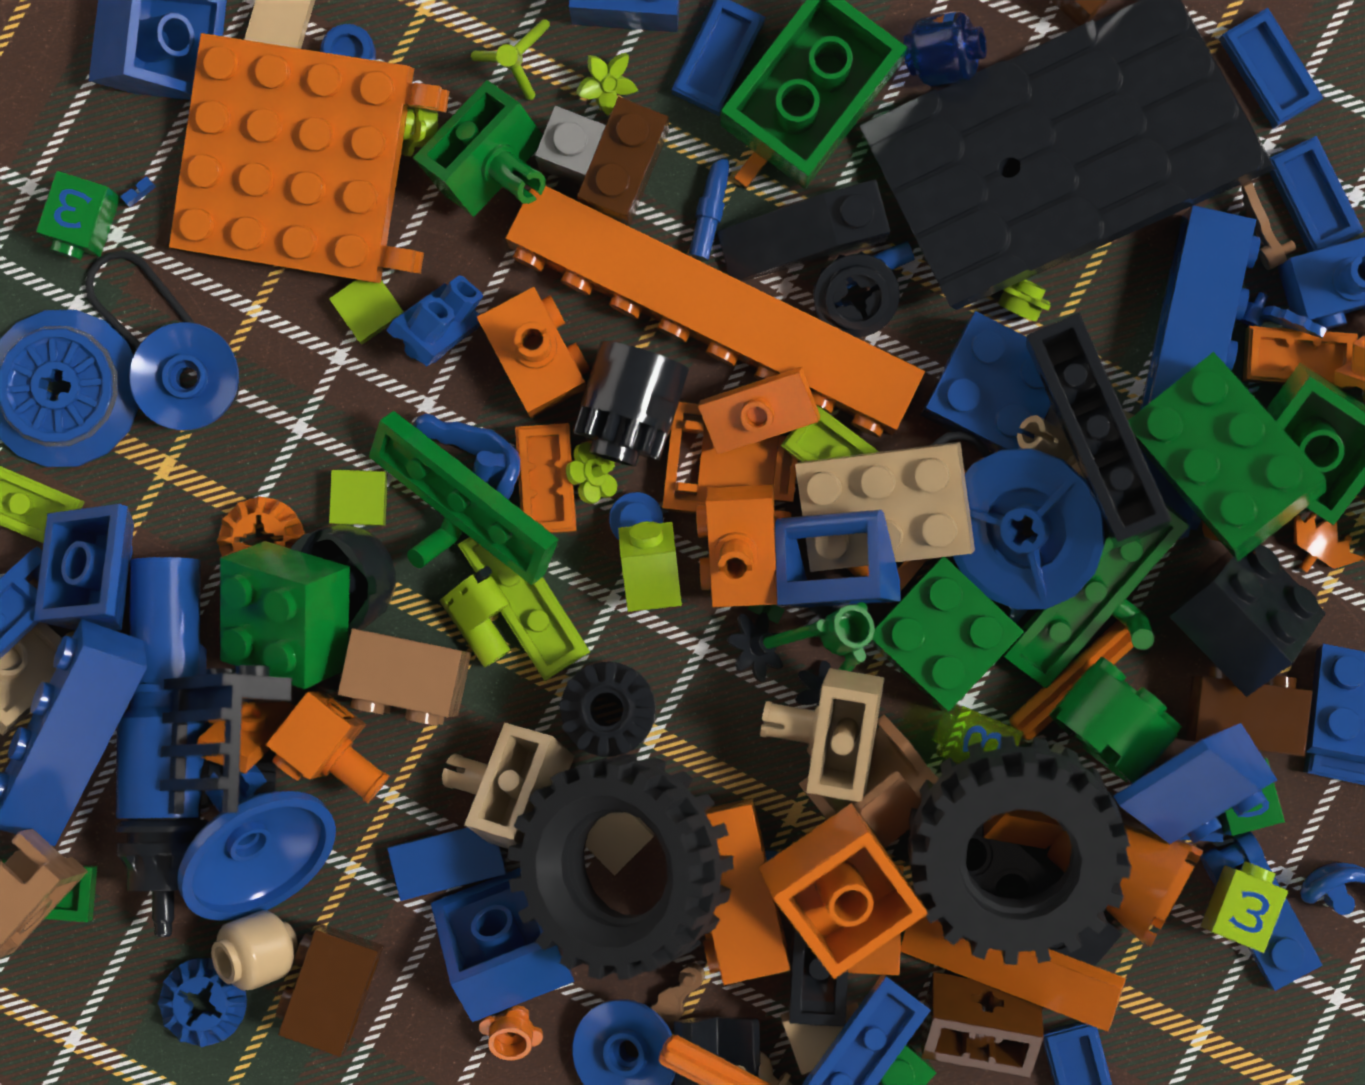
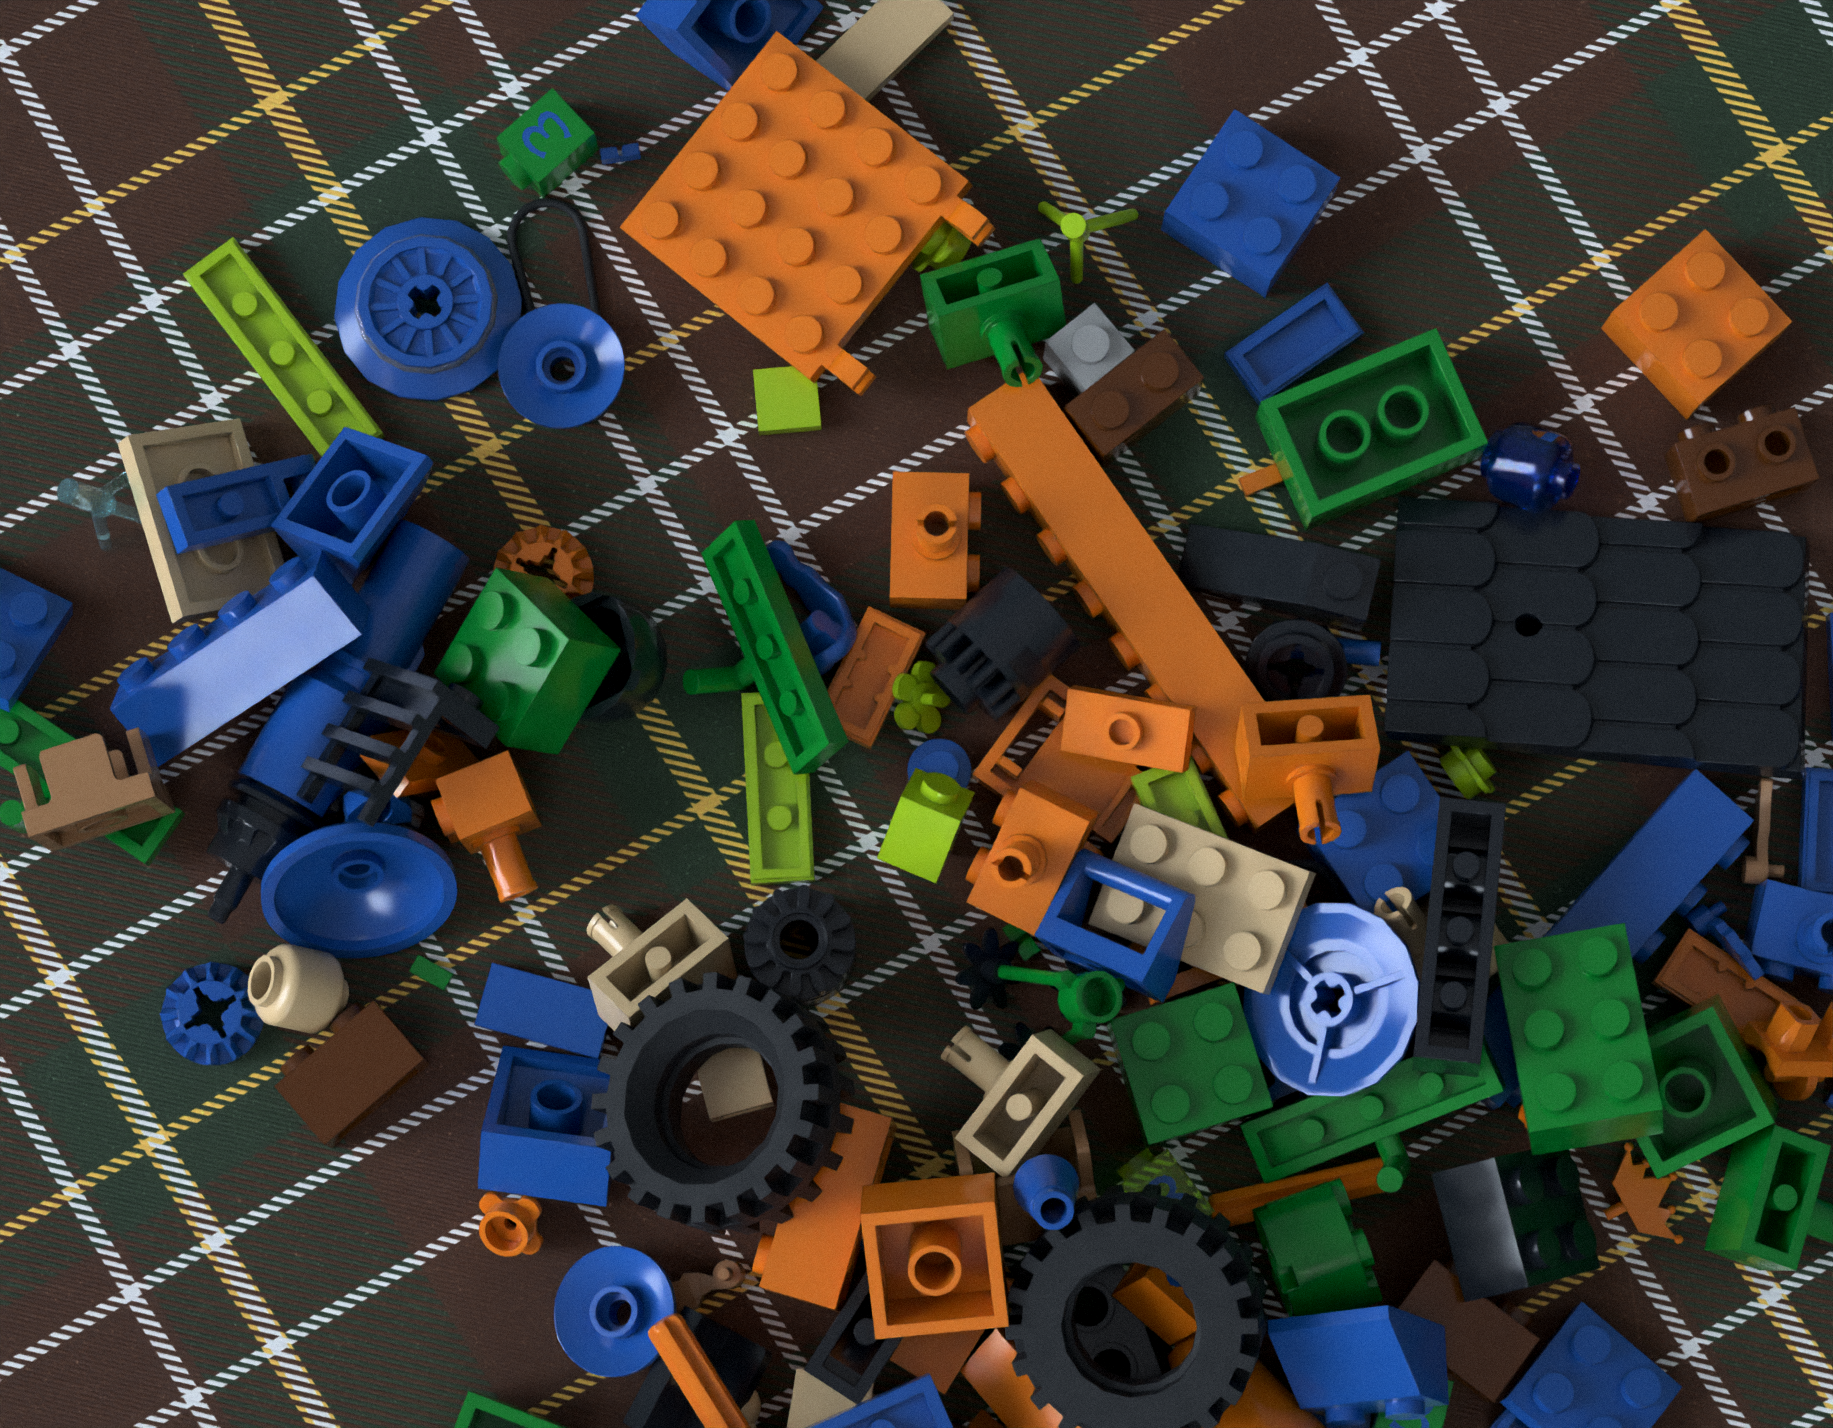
camera: 25 degrees right, 5 degrees down
blue tile [321,24,376,61] -> none
lime tile [329,470,388,526] -> none
medium nougat brick [338,629,472,726] -> none
blue hips [386,275,483,367] -> none
lime piece [439,566,511,668] -> none
lime plant [576,52,638,116] -> none
blue piece [688,159,729,261] -> none
none -> green piece [409,954,454,991]
none -> blue cone [1013,1154,1079,1230]
none -> orange brick [1235,695,1380,845]

